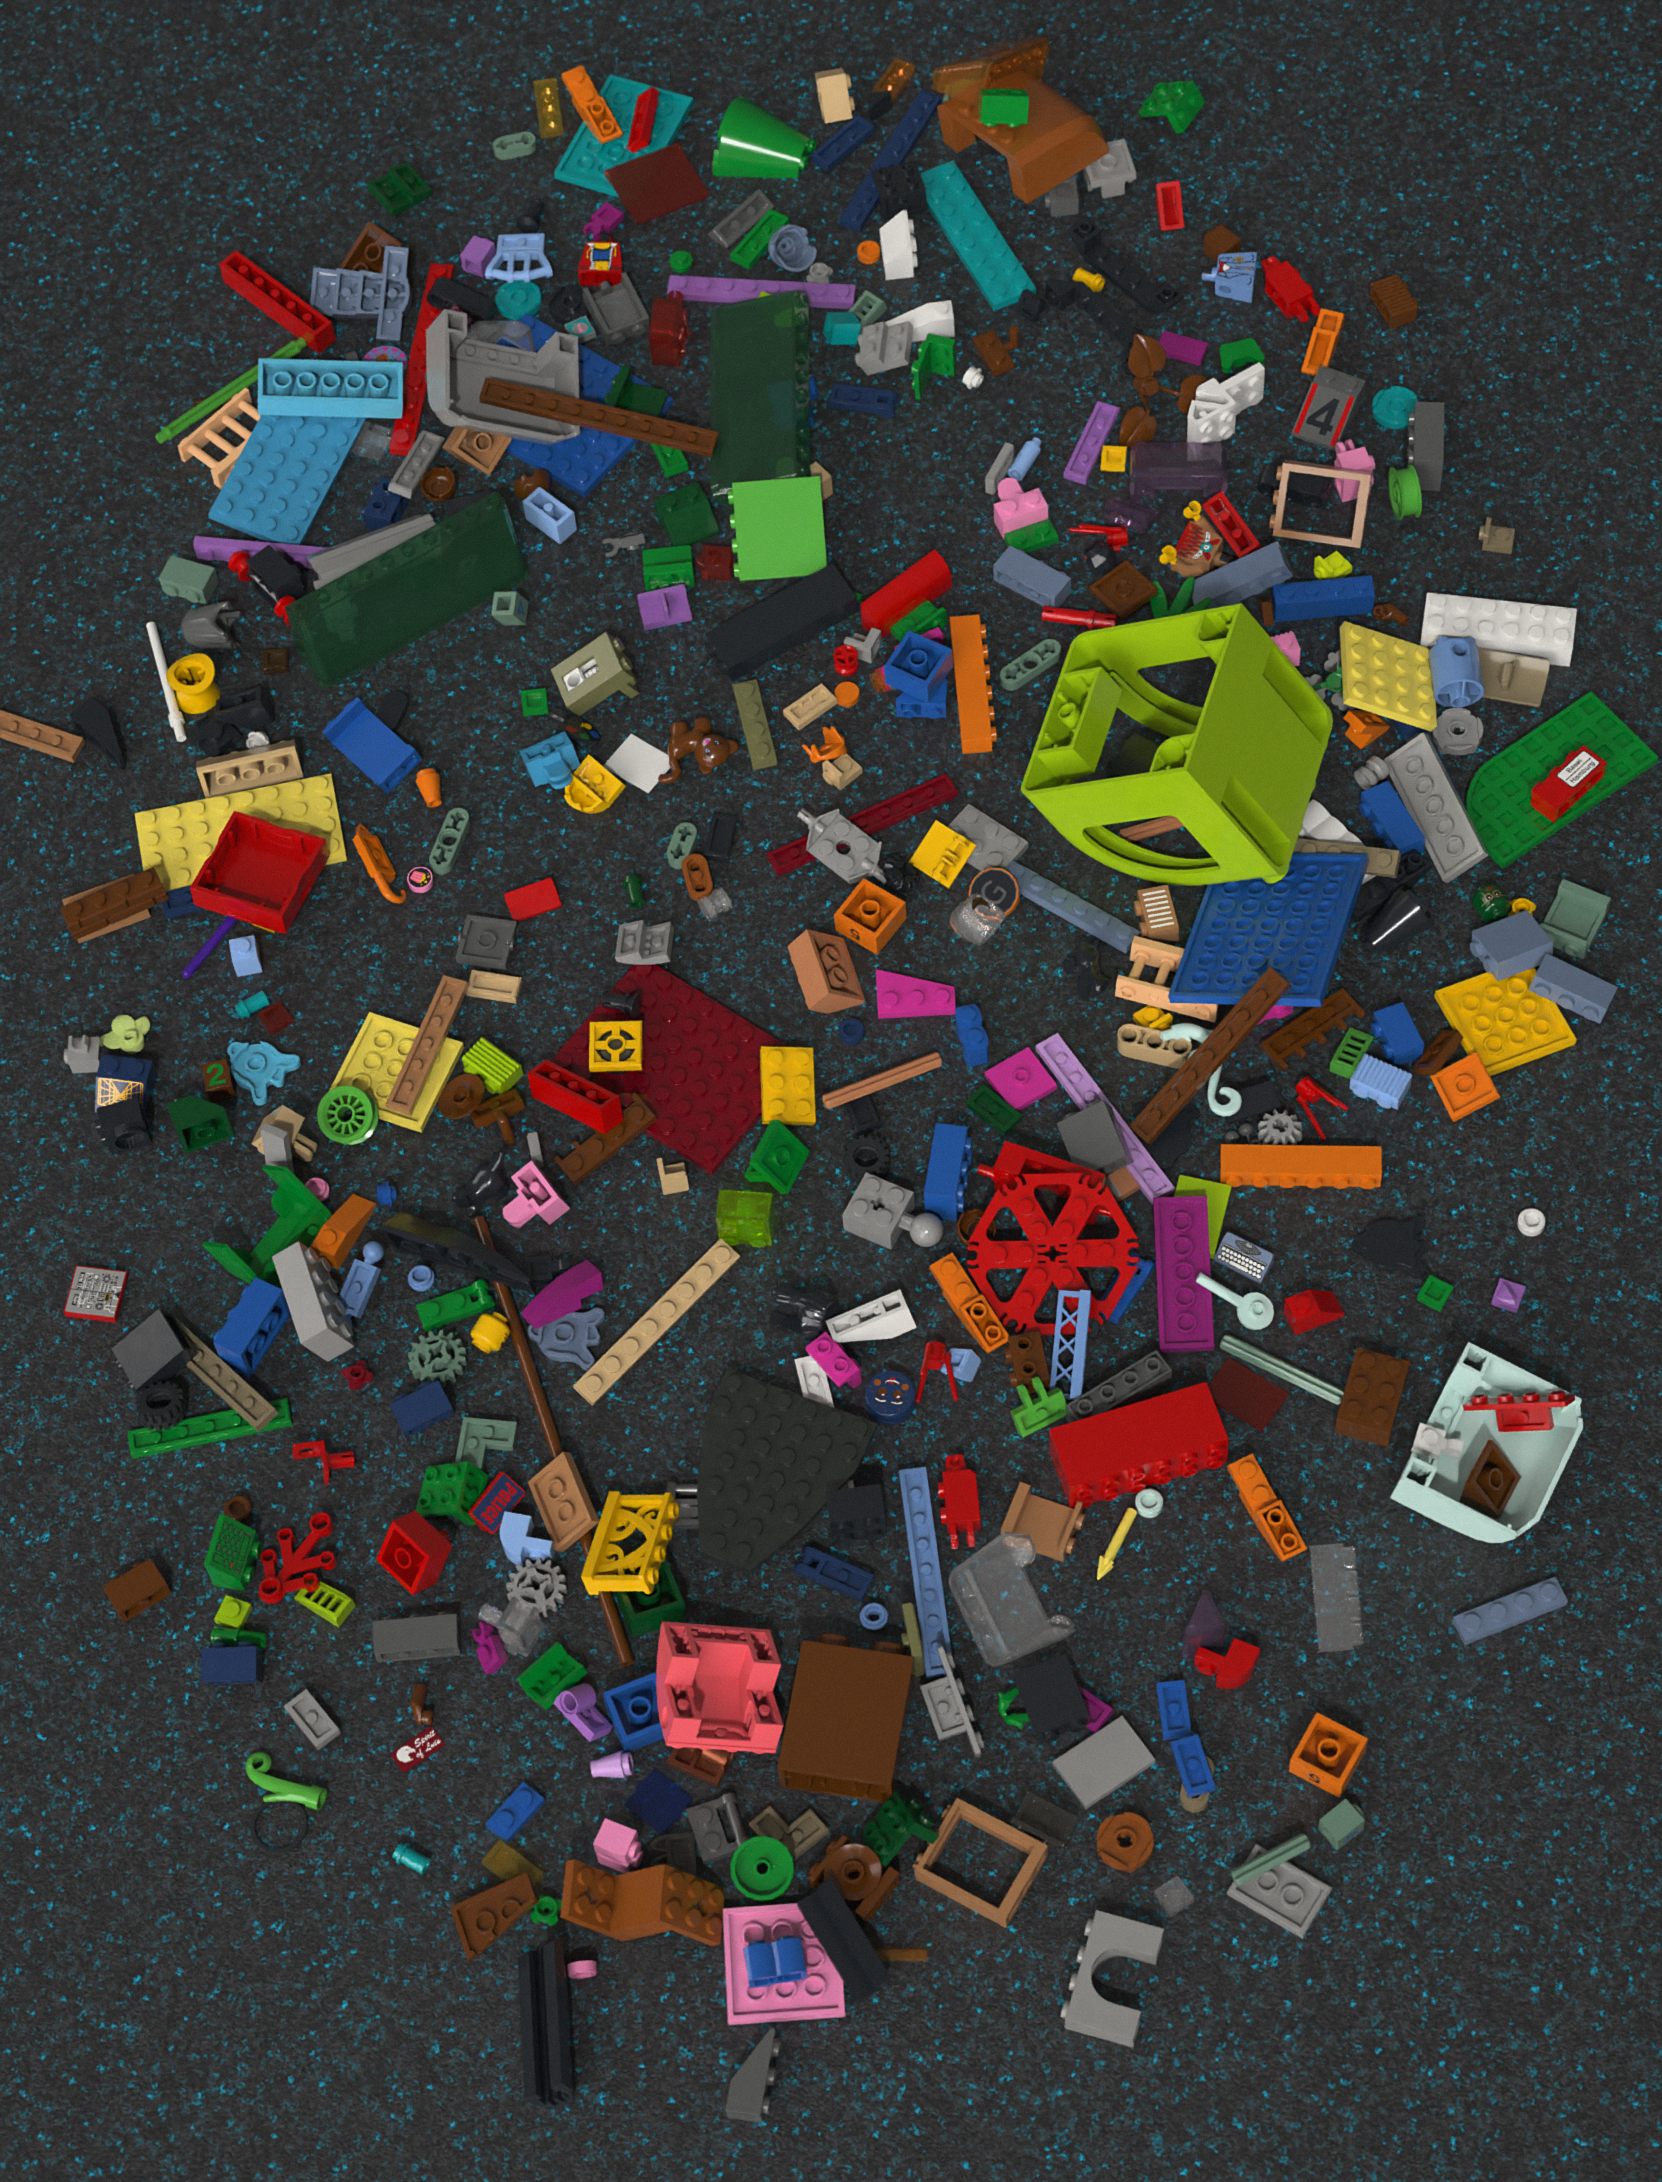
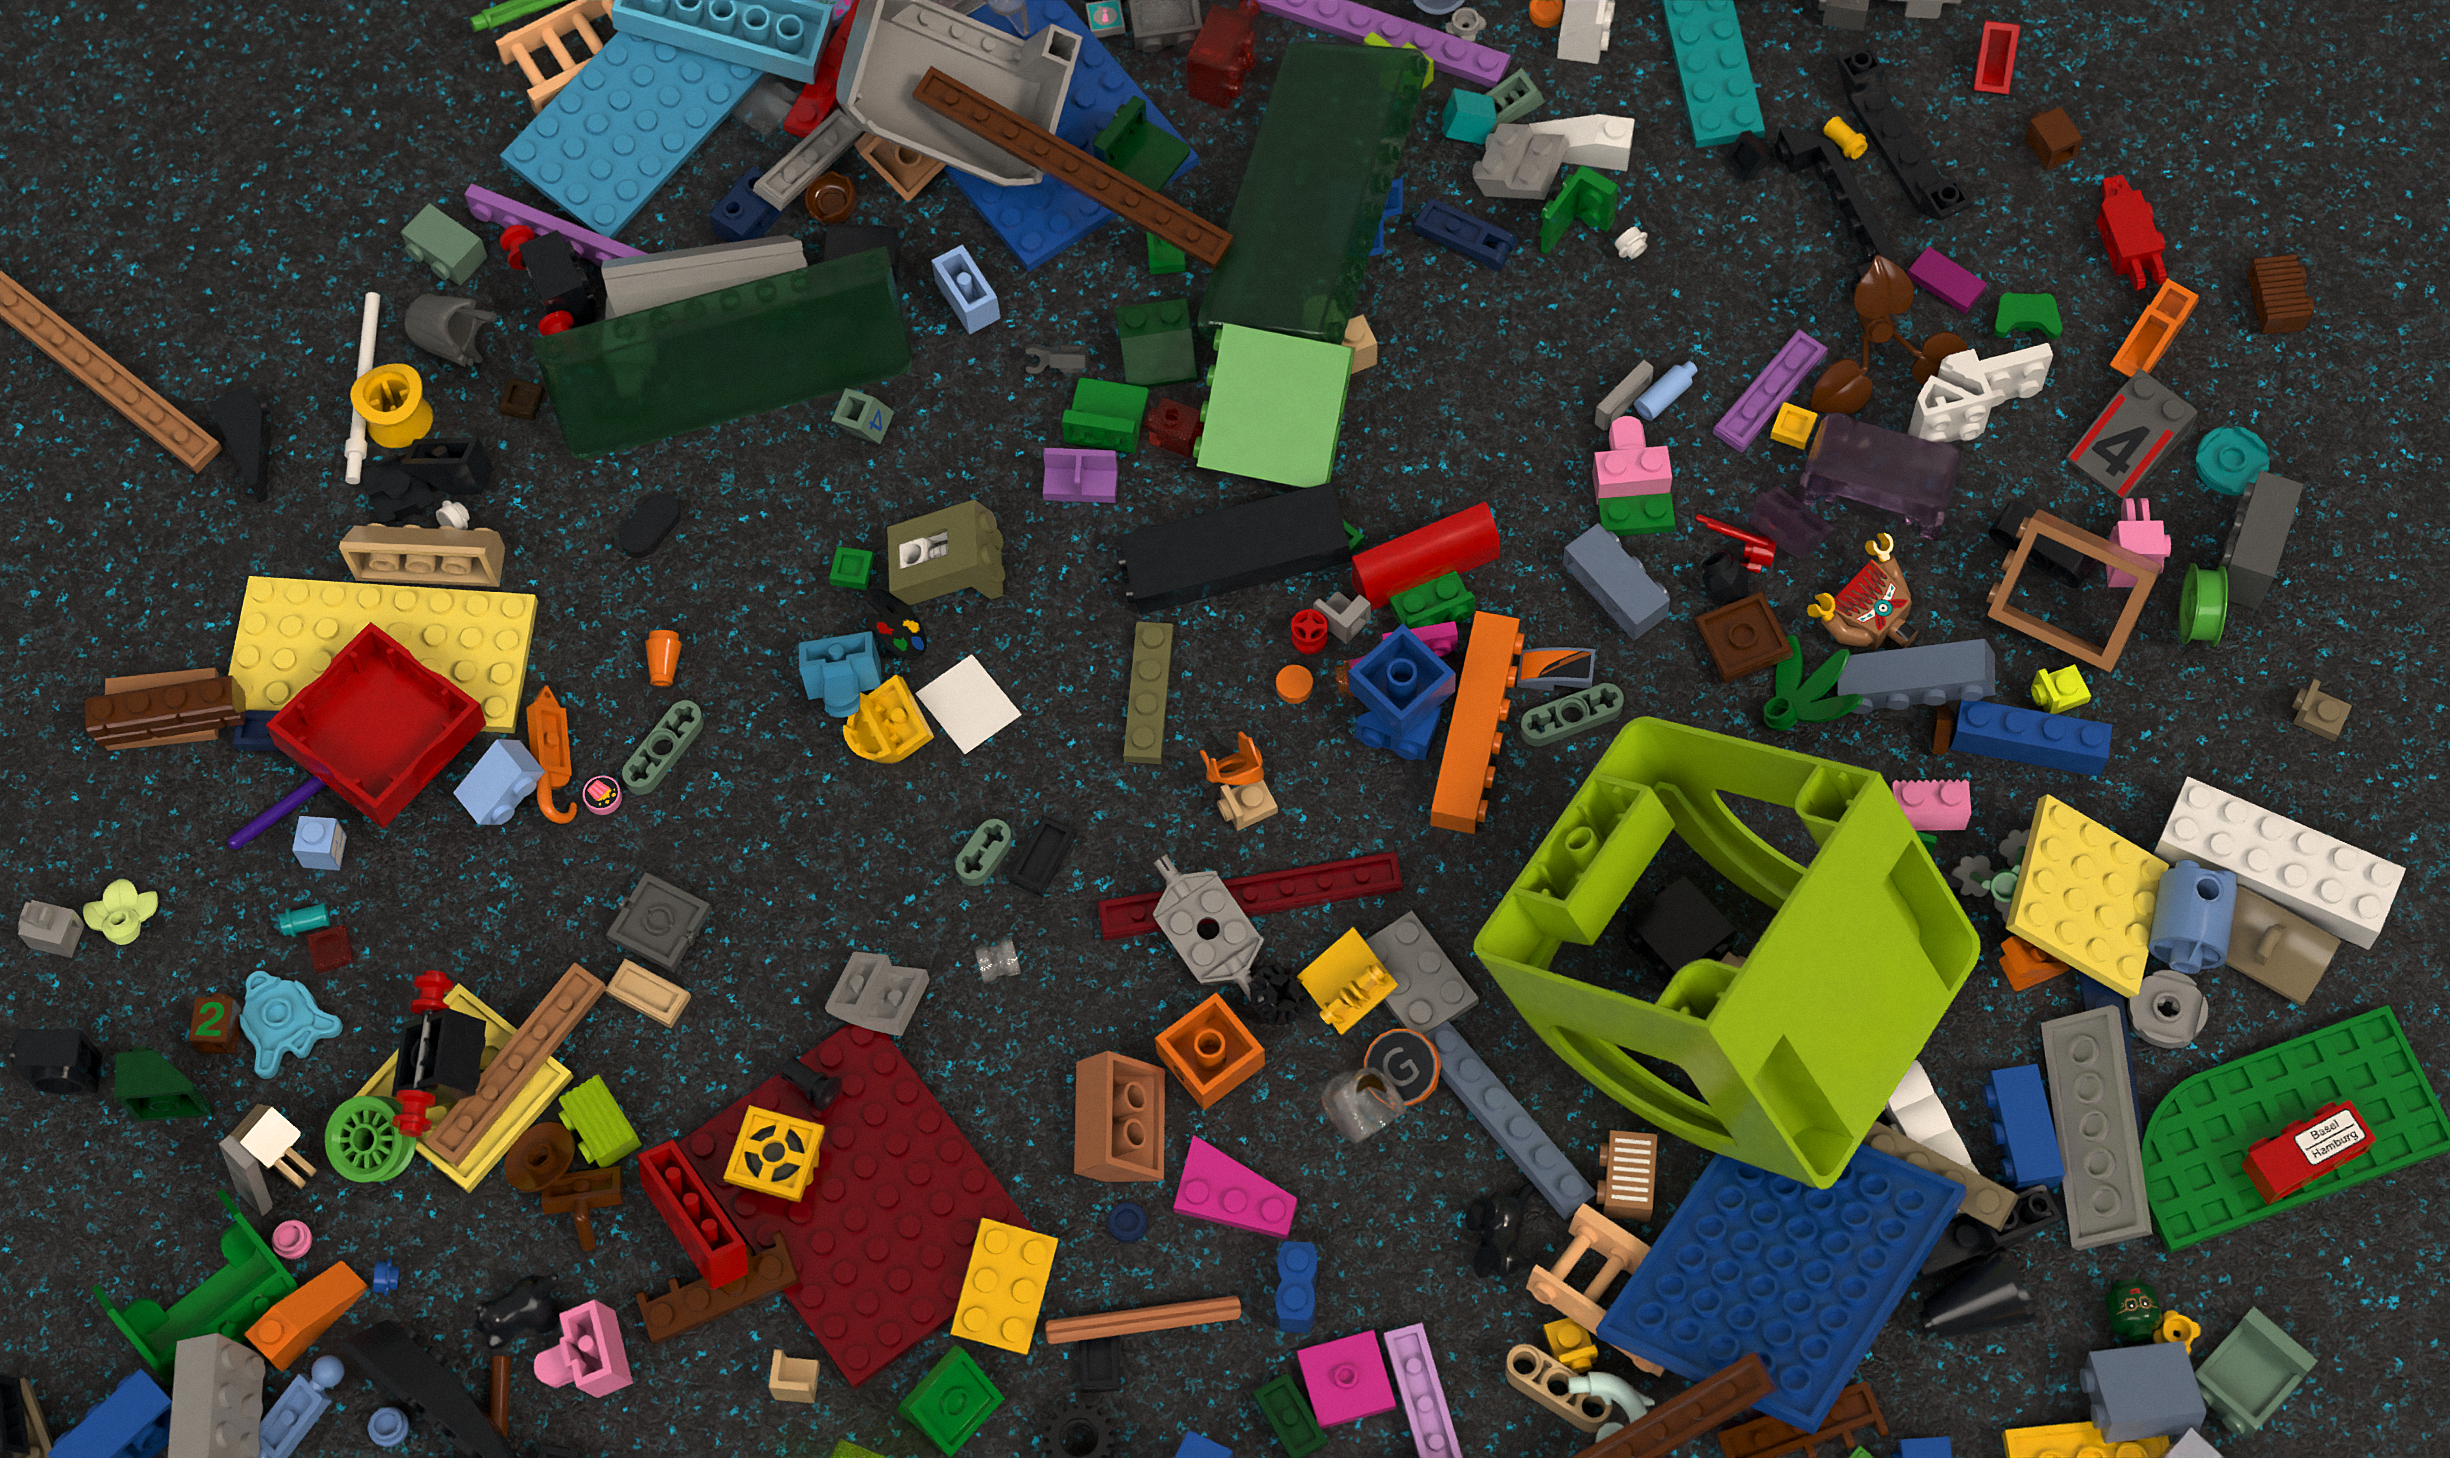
camera: 15 degrees right, 5 degrees up
dark blue slope [95,1054,158,1118] -> none
blue panel [322,697,423,795] -> none
red slope [504,878,562,922] -> none
reddish brown hair [513,469,550,500] -> none
light grey tile [527,1132,544,1168] -> none
dark green pin [622,874,646,908] -> none
reddish brown animal [658,718,738,784] -> none
dark orange plate [682,854,713,902] -> none
tan plate [783,683,838,730] -> none
reddish brown plate [972,326,1019,377] -> none
red pin [1042,605,1118,629] -> none
medium blue torso [1202,252,1257,303] -> none
red brick [1202,491,1262,559] -> none
light grey wheel [1354,756,1390,790] -> none
reddish brown arm [1372,604,1410,627] -> none
none -> black brick [391,970,487,1137]
none -> light blue brick [453,739,545,825]
none -> slope [1517,647,1596,691]

